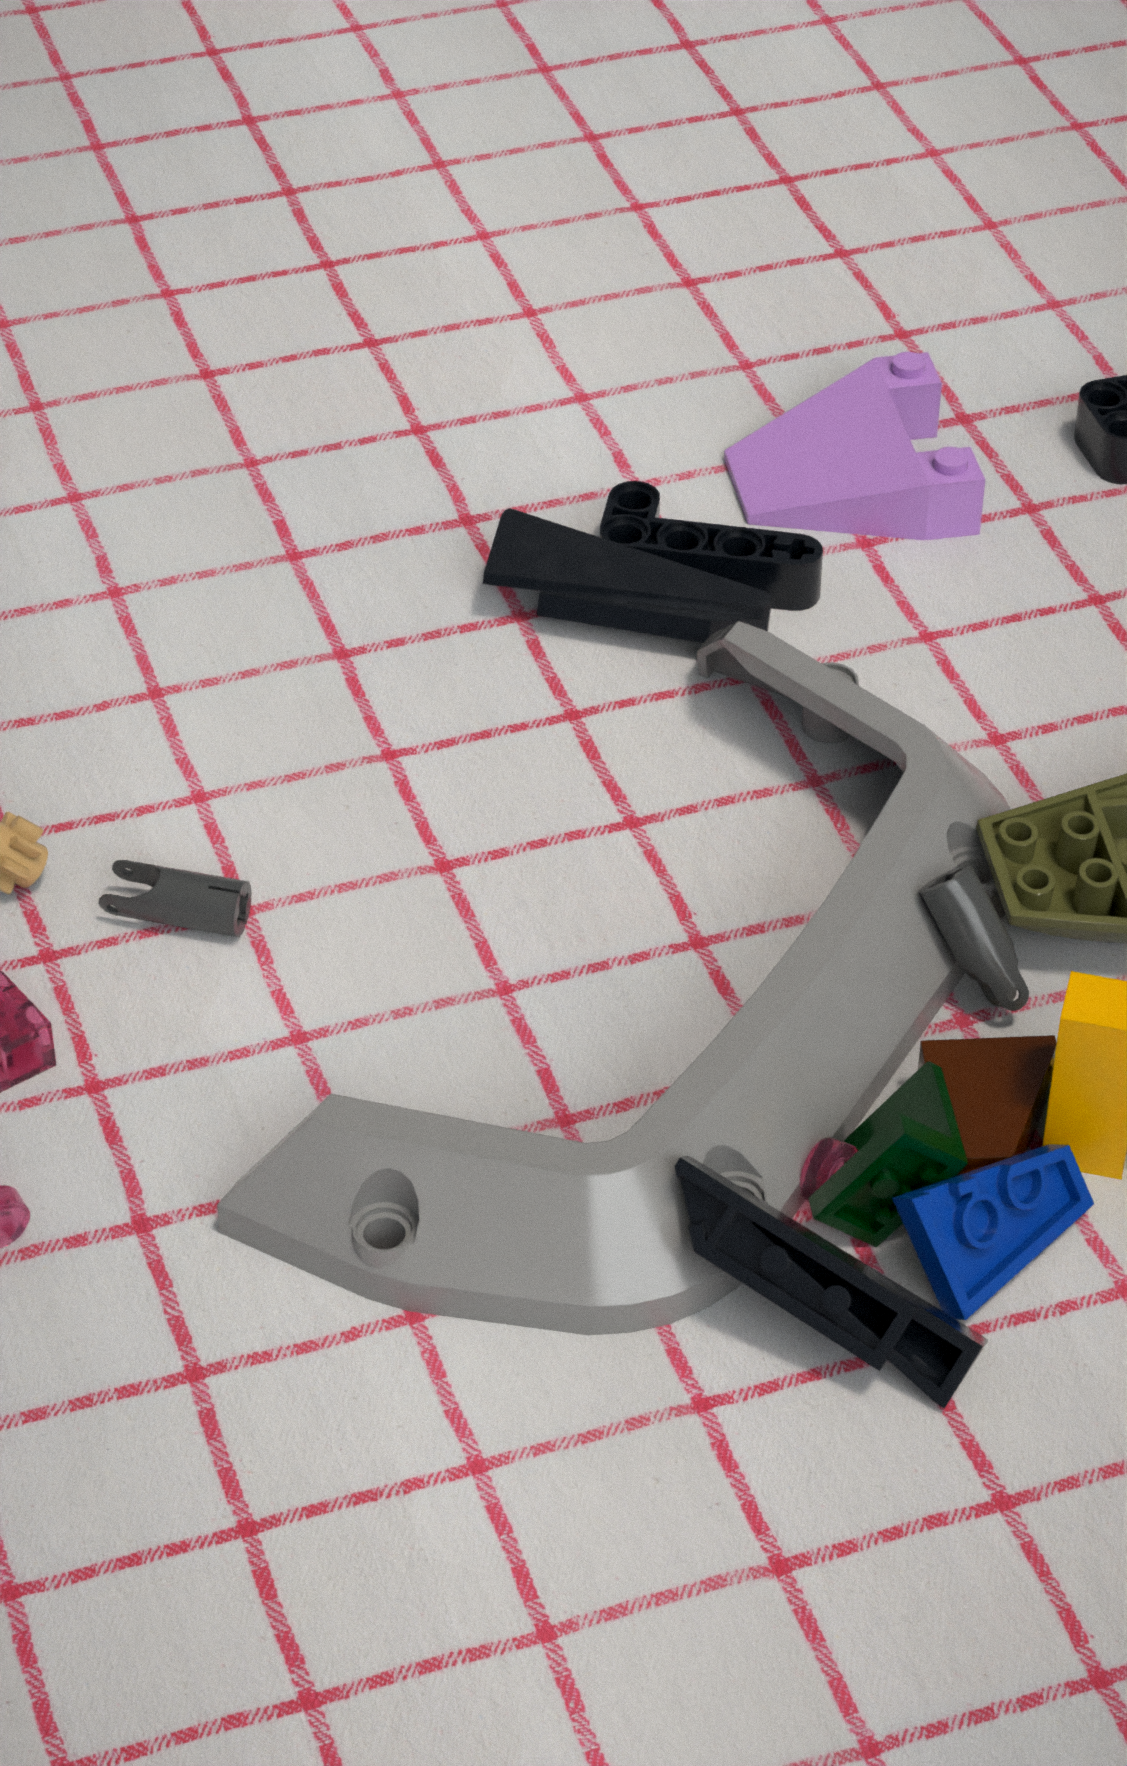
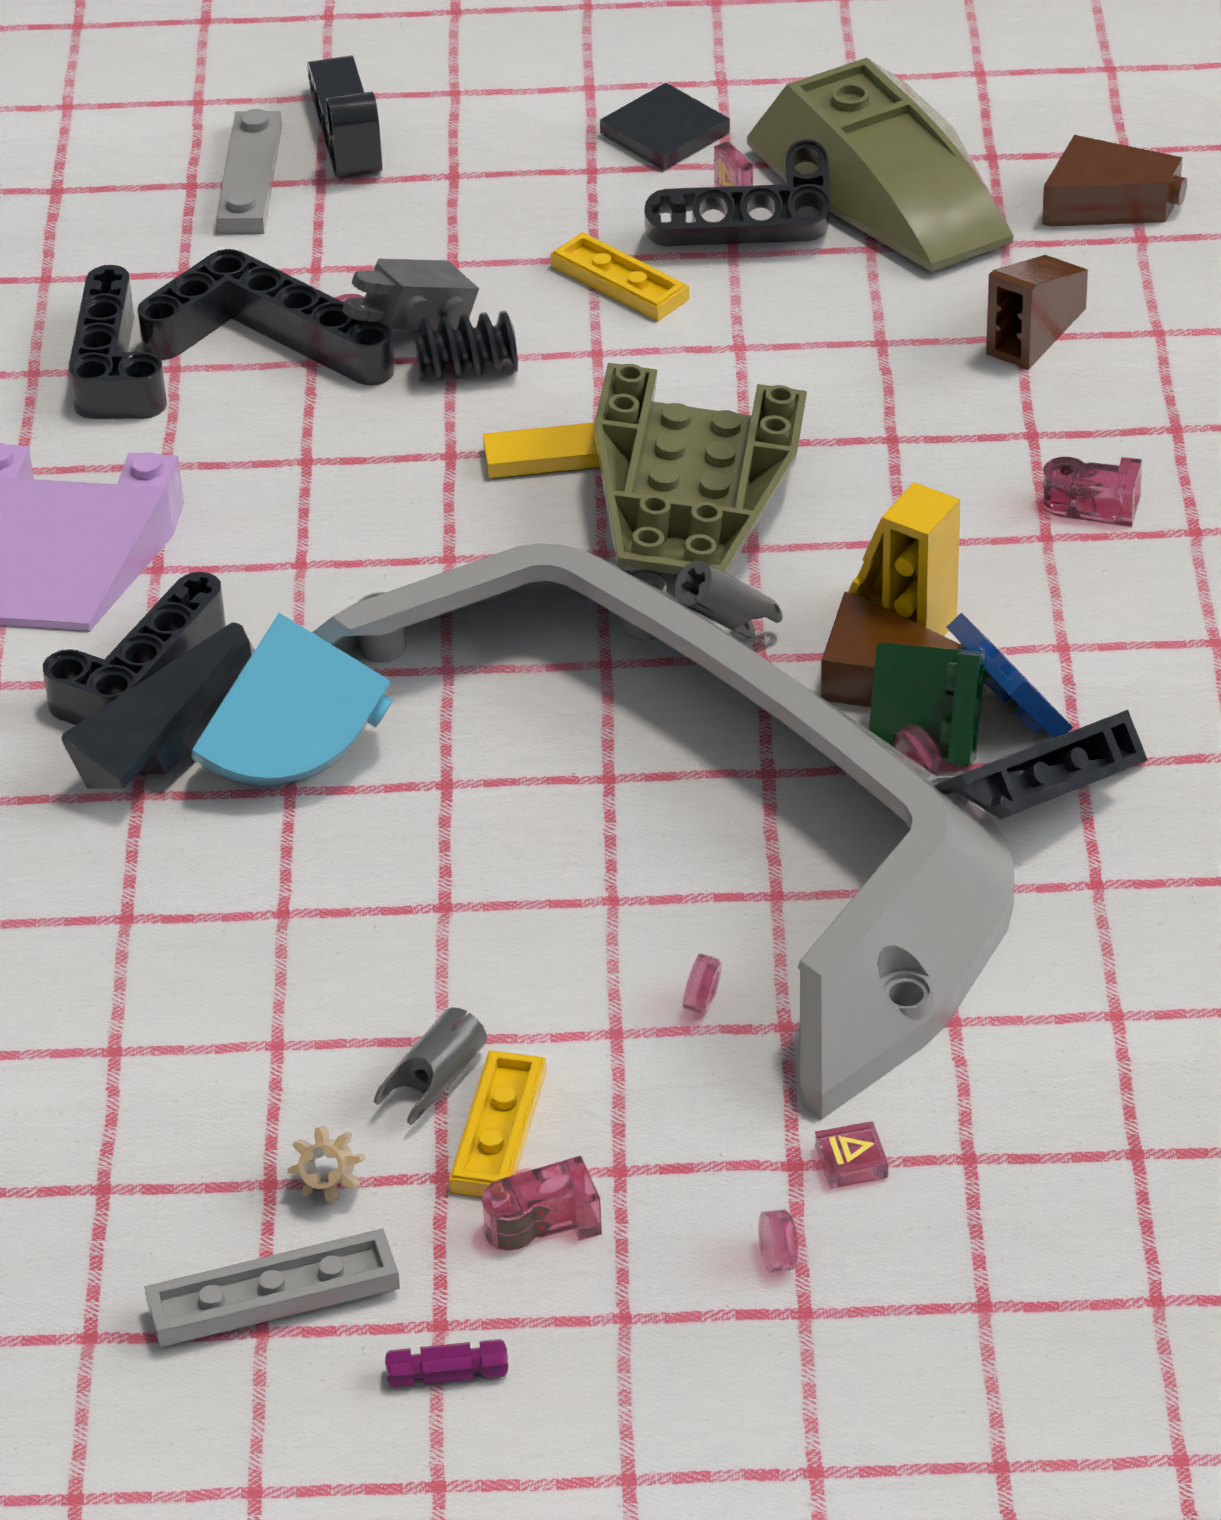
camera: 70 degrees left, 0 degrees up
none -> medium azure brick [191,613,393,786]
none -> yellow tile [449,1050,547,1201]
none -> clear pink tile [683,953,722,1014]
none -> clear pink tile [815,1121,888,1189]

